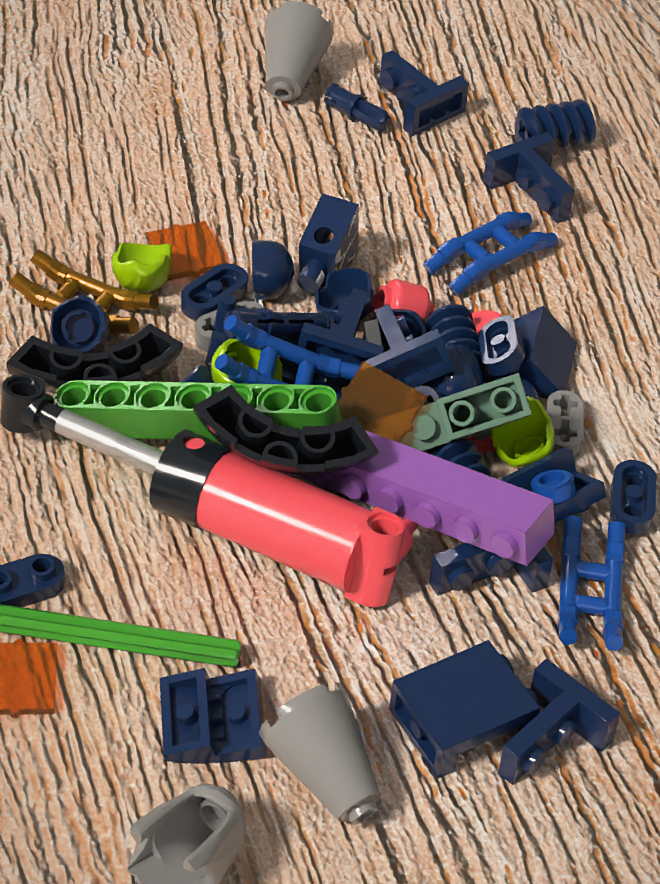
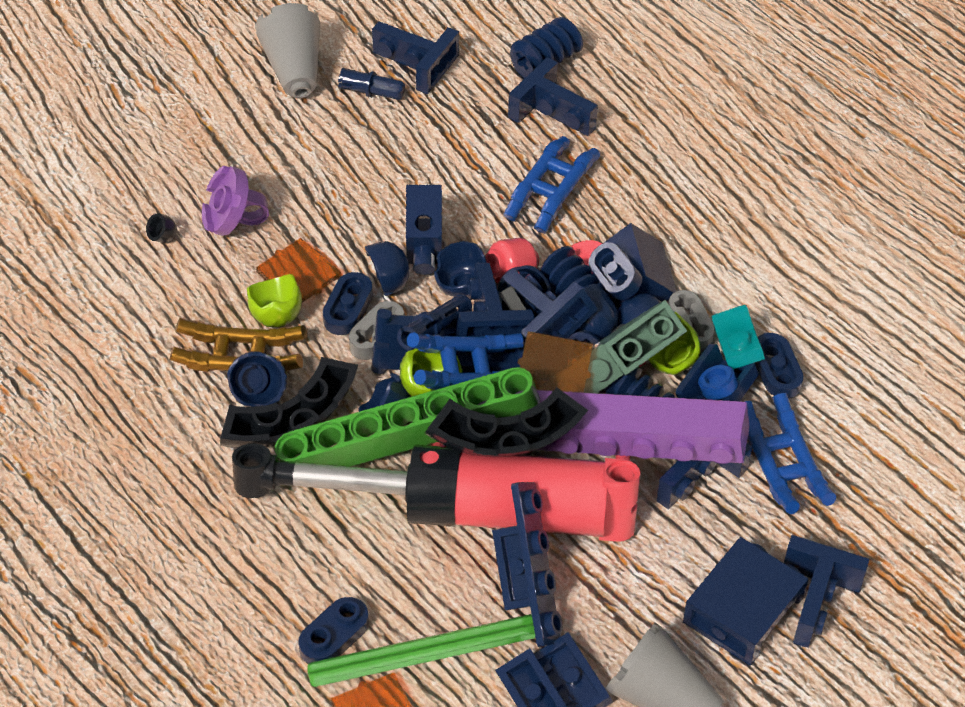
camera: 20 degrees left, 5 degrees up
none -> black hinge [146,213,178,243]
none -> medium lavender tile [202,166,269,236]
none -> dark blue bracket [492,482,563,647]
none -> teal slope [711,305,765,370]

